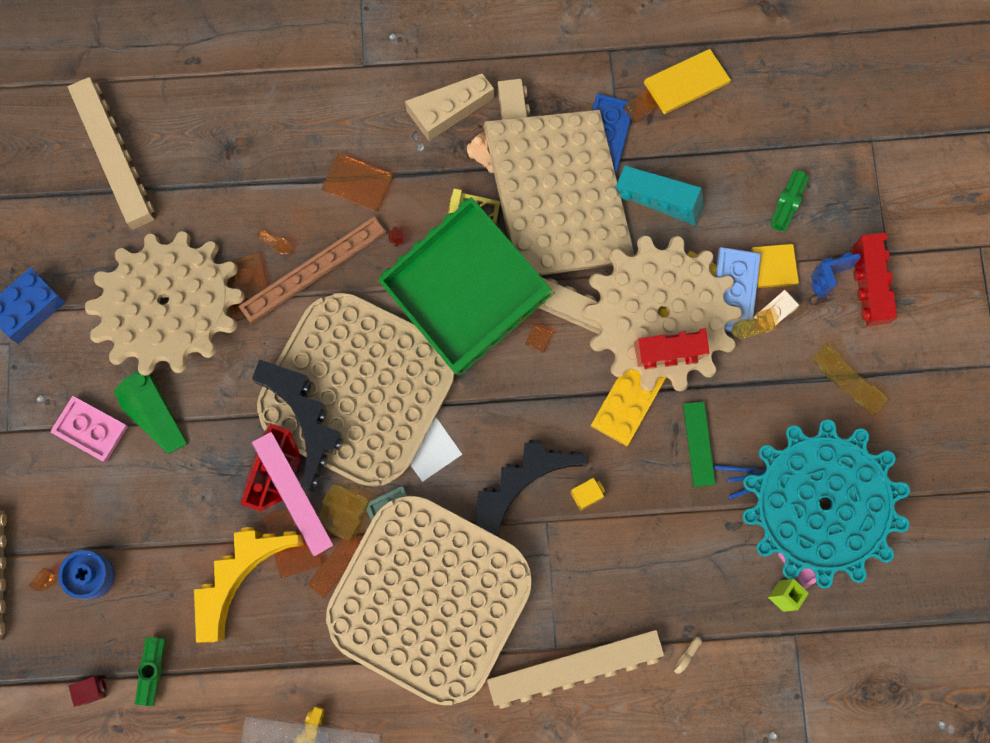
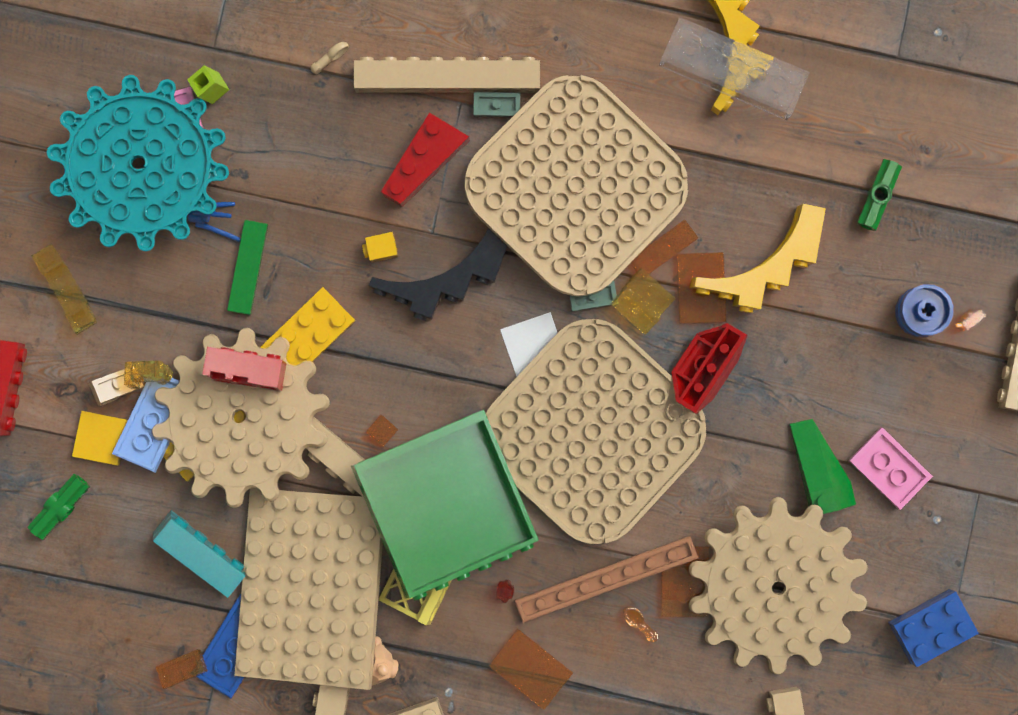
camera: 165 degrees left, 10 degrees up
dark red brick [68,676,107,707] -> none
black arch [252,359,344,492] -> none
bright pink tile [252,432,333,556] -> none
yellow tile [643,49,731,115] -> none
blue bracket [811,252,861,299] -> none
none -> red wedge [381,112,470,207]
none -> sand green plate [473,92,520,117]

